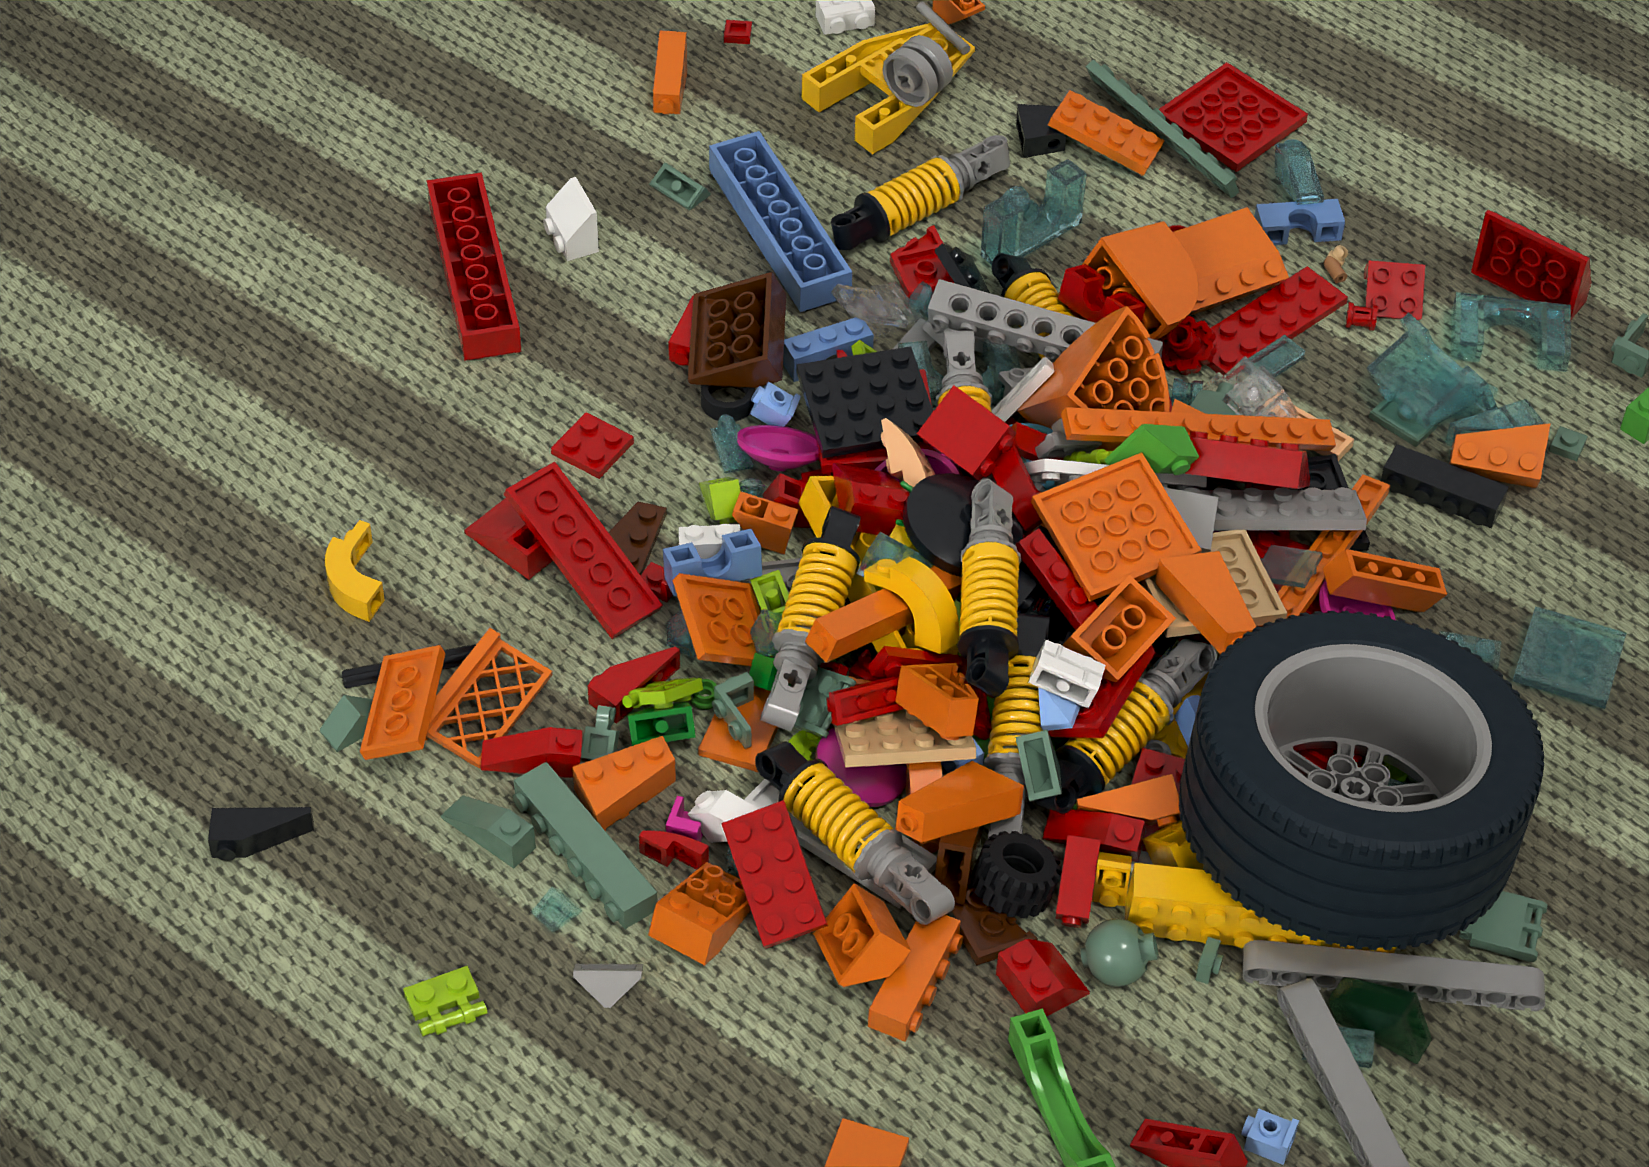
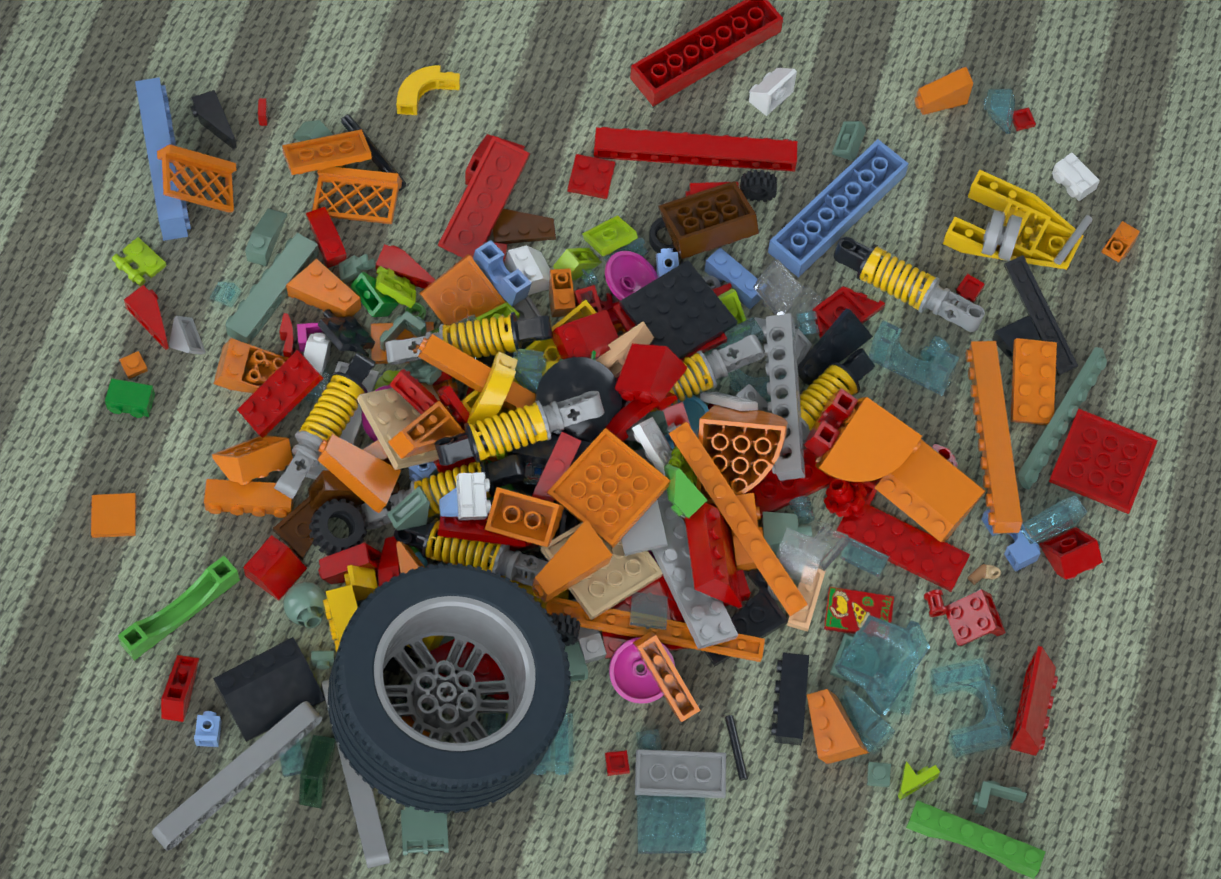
camera: 65 degrees right, 15 degrees up
none -> green brick [105,378,155,418]
none -> orange plate [119,351,148,379]
none -> red slope [124,285,169,350]
none -> medium blue brick [135,77,191,241]
none -> orange fence [157,144,236,212]
none -> black slope [213,637,325,742]
none -> red tile [258,98,268,126]
none -> black plate [318,309,375,357]
none -> lime plate [582,215,638,256]
none -> red brick [594,127,798,172]
none -> light grey tile [635,749,726,798]
none -> black bar [725,715,748,781]
none -> black tyre [740,170,777,202]
none -> tile [824,587,894,639]
none -> lime slope [898,761,940,800]
none -> red plate [955,273,985,304]
none -> orange brick [966,341,1022,534]
none -> clear light blue slope [983,89,1016,134]
none -> black plate [1004,255,1078,376]
none -> red slope [1039,527,1103,580]

